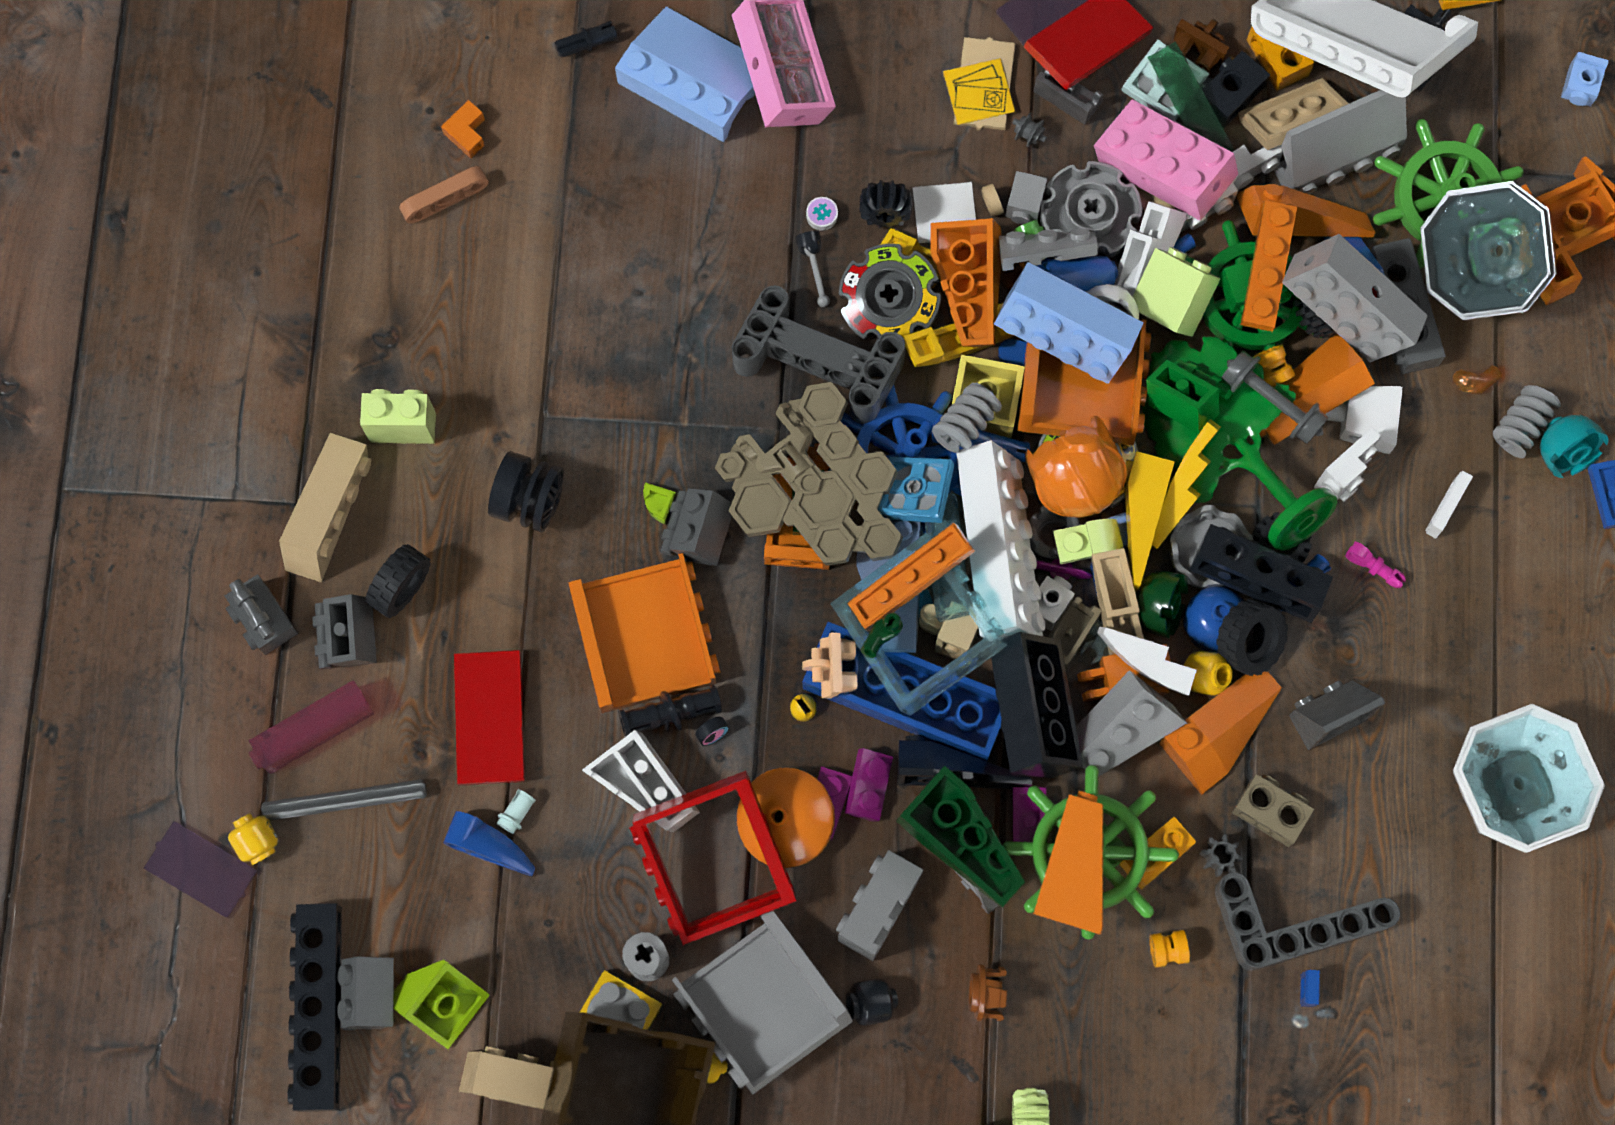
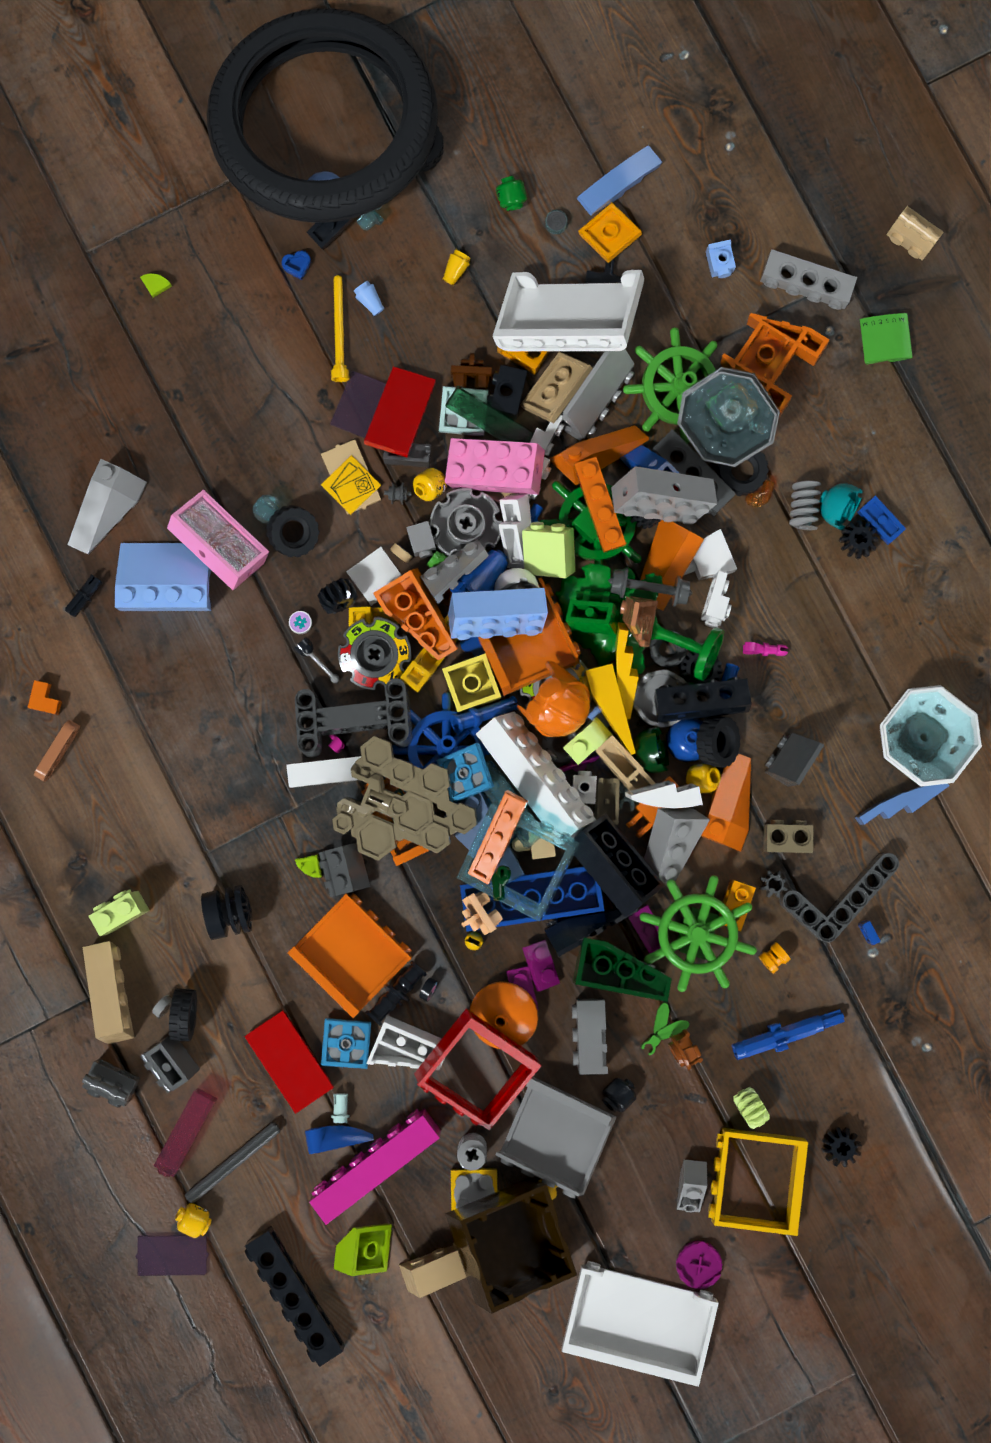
camera: 35 degrees left, 10 degrees up
dark grey brick [338,957,394,1031] -> none
light grey piece [932,382,1002,453] -> none
orange slope [1034,791,1104,935] -> none
light orange wheel [1254,345,1295,386] -> none
white tile [1425,471,1473,539] -> none
none -> light grey tile [152,995,172,1018]
none -> clear light blue piece [253,495,281,523]
none -> black tyre [266,505,320,558]
none -> white slope [287,756,361,788]
none -> dark pink brick [309,1108,441,1225]
none -> dark azure piece [321,1018,371,1069]
none -> dark pink hand [328,734,344,753]
none -> yellow head [413,468,447,501]
none -> nougat wedge [620,596,658,647]
none -> bright green piece [641,1003,689,1055]
none -> dark grey piece [649,629,687,668]
none -> black tyre [716,452,769,496]
none -> blue piece [732,1009,845,1060]
none -> black gear [839,520,879,560]
none -> medium blue slope [855,784,949,825]

